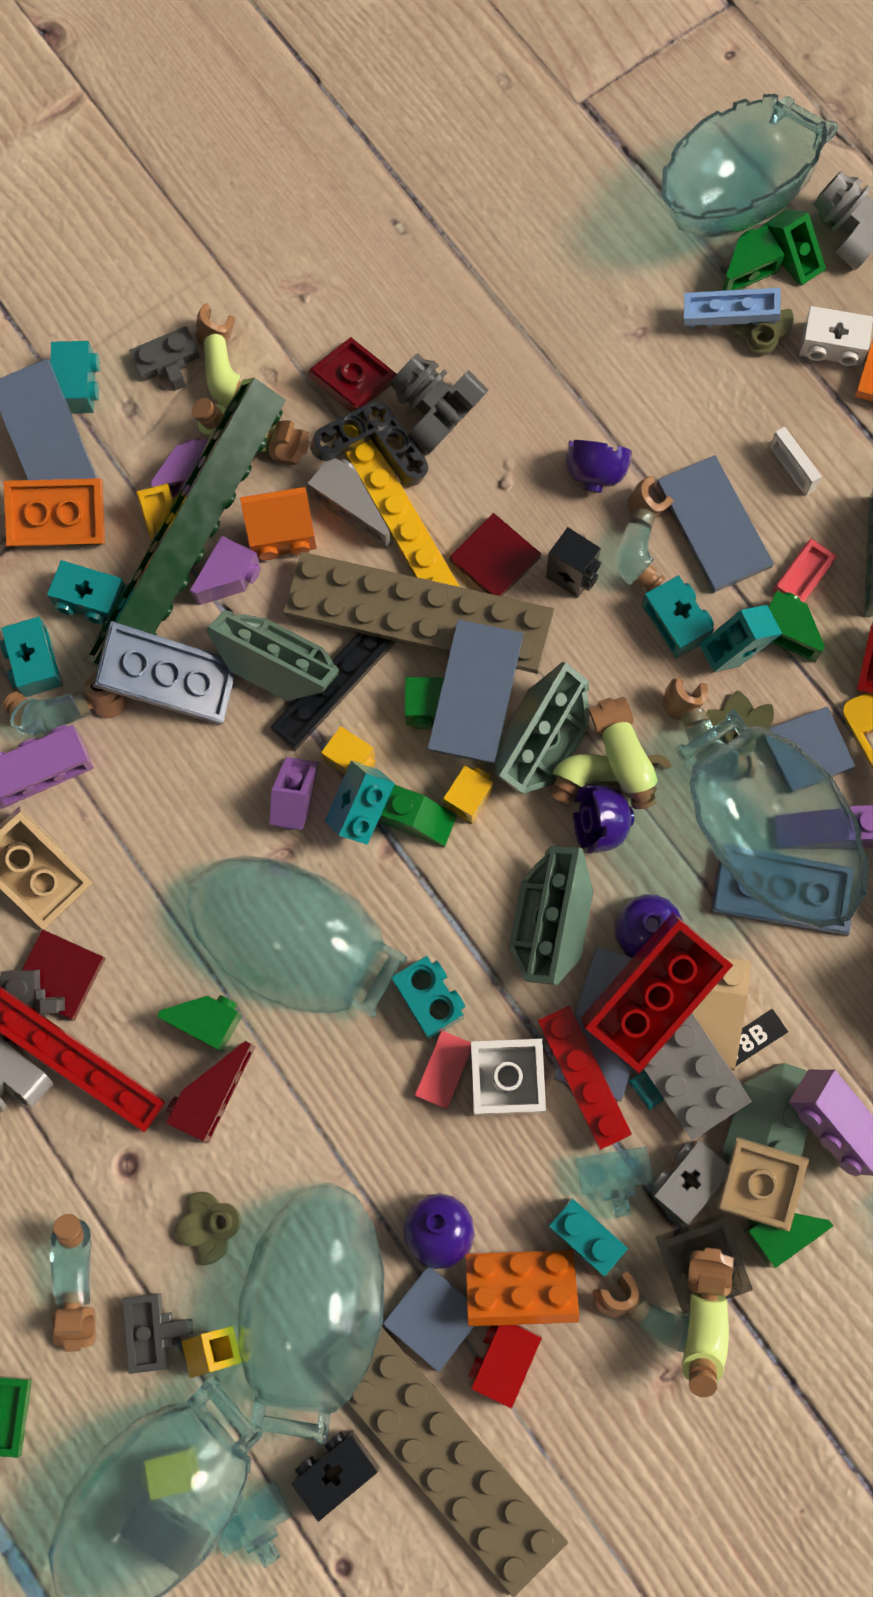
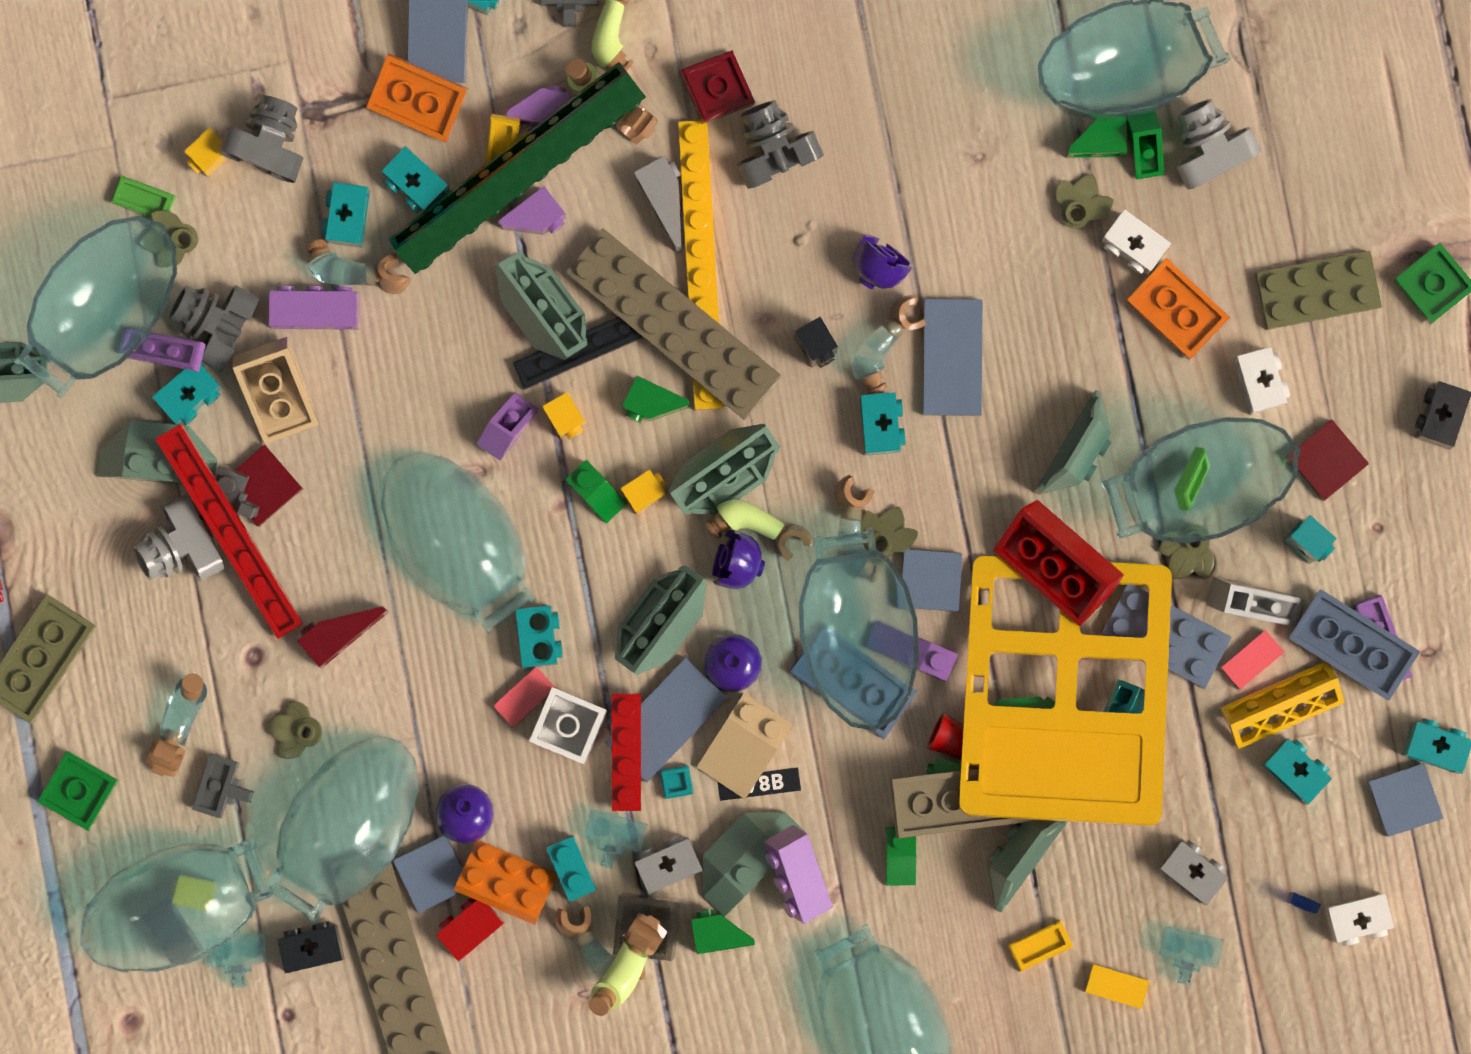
camera: 20 degrees right, 10 degrees up
sand blue tile [93,621,235,725] -> none
green slope [156,995,242,1053] -> none
yellow brick [181,1326,242,1378] -> none
orange slope [240,487,317,560] -> none
black beam [310,401,428,486] -> none
teal brick [325,760,395,845] -> none
sand blue tile [428,620,524,765] -> none
dark red tile [450,513,541,596] -> none
red slope [581,912,733,1073] -> none
yellowish green piece [587,697,658,810] -> none
light grey plate [644,1013,752,1140] -> none
light blue plate [684,288,781,328] -> none
teal brick [699,605,782,672] -> none
tan tile [718,1137,809,1232] -> none
green slope [769,591,825,663] -> none
white tile [770,426,822,496] -> none
coral tile [772,538,837,602] -> none

